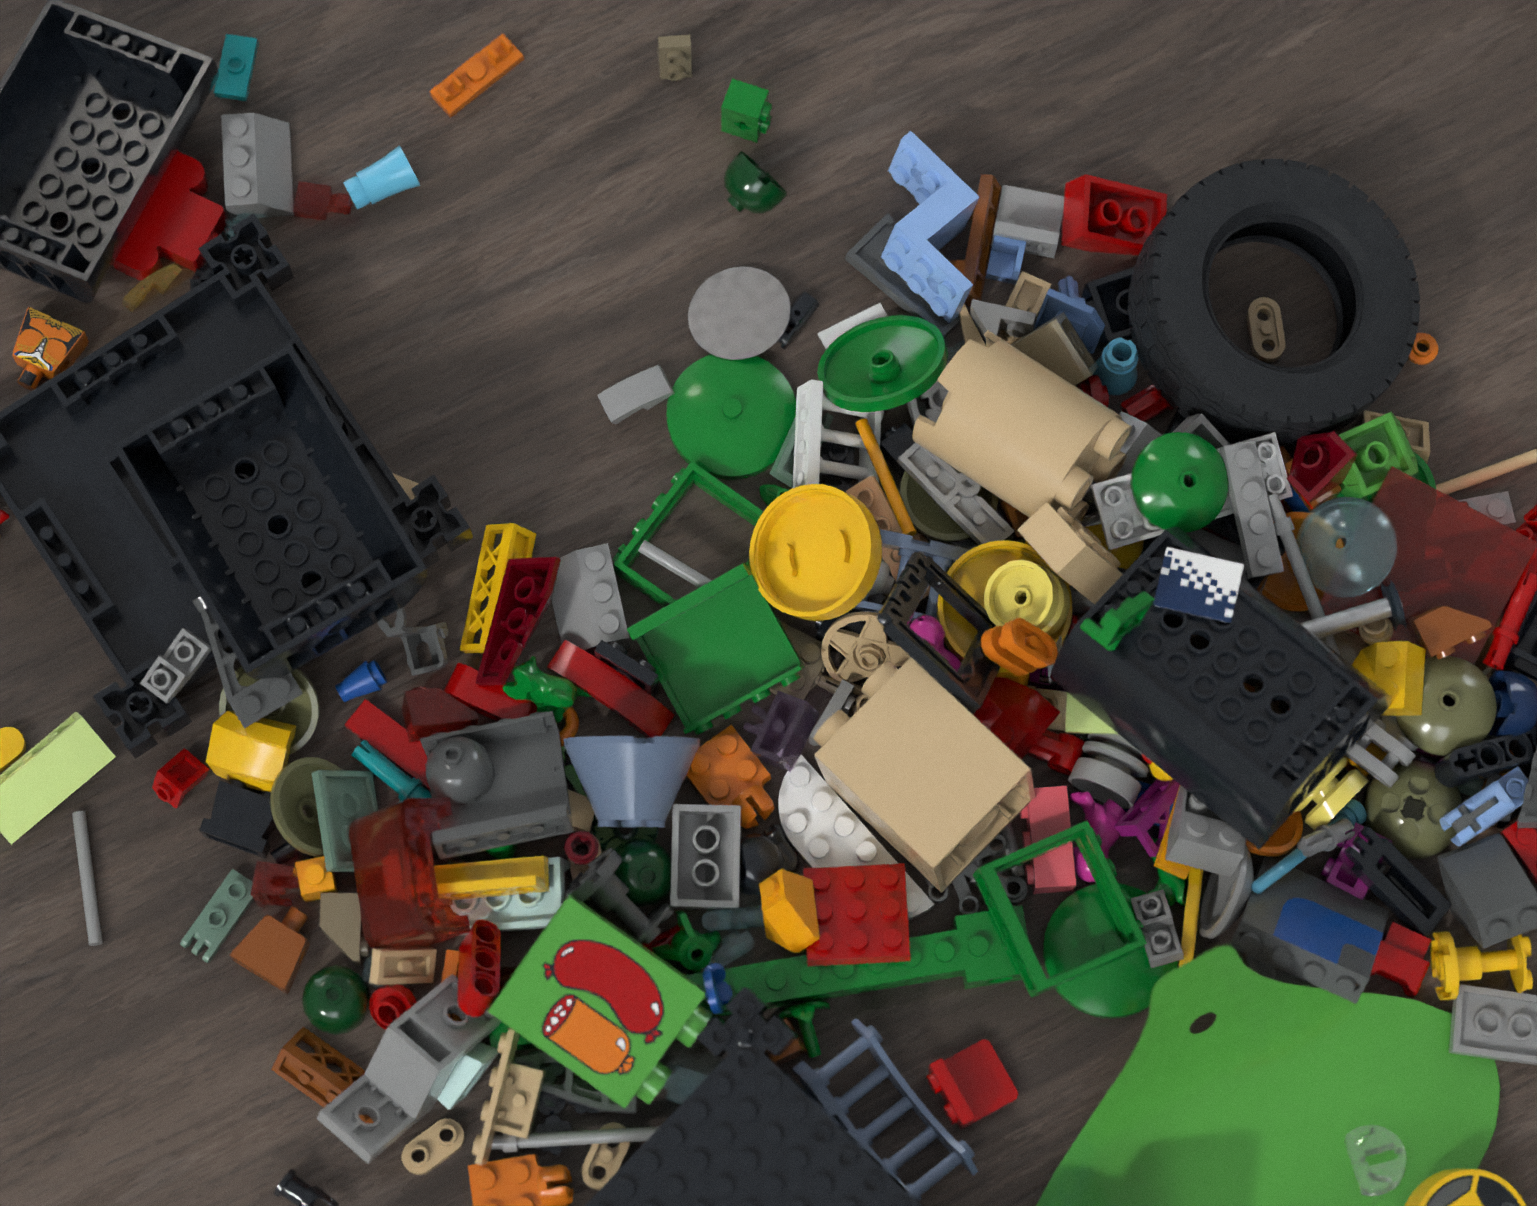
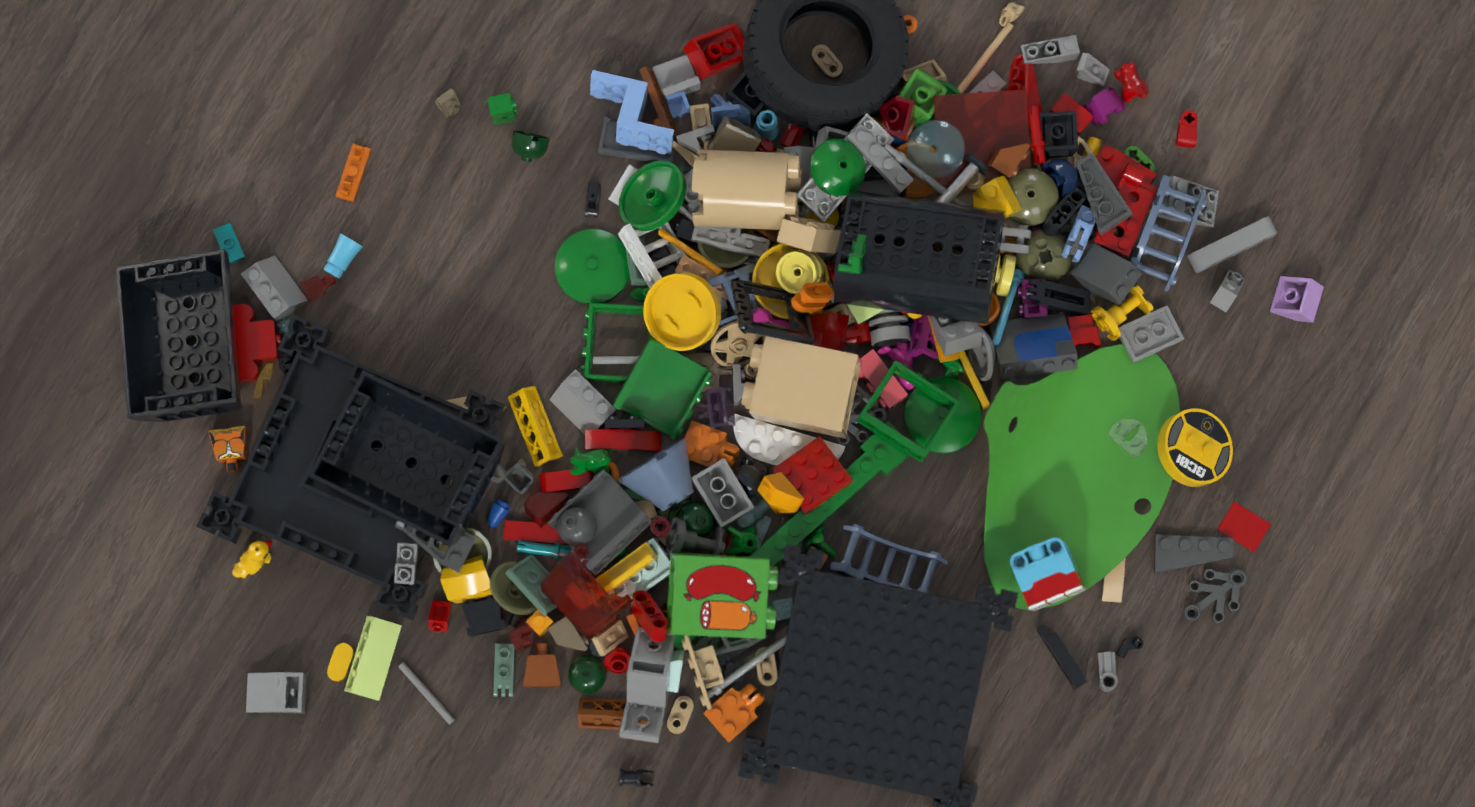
camera: 30 degrees left, 5 degrees up
dark red wedge [476,557,561,685] -> none
light grey slope [597,365,675,425] -> none
flat silver sticker [688,267,790,360] -> none
blue piece [702,963,732,1015] -> none
red bracket [926,1039,1018,1130] -> none
light grey slope [1130,890,1184,968] -> none
sticker [1153,547,1244,623] -> none
light grey axle [1297,818,1355,857] -> none

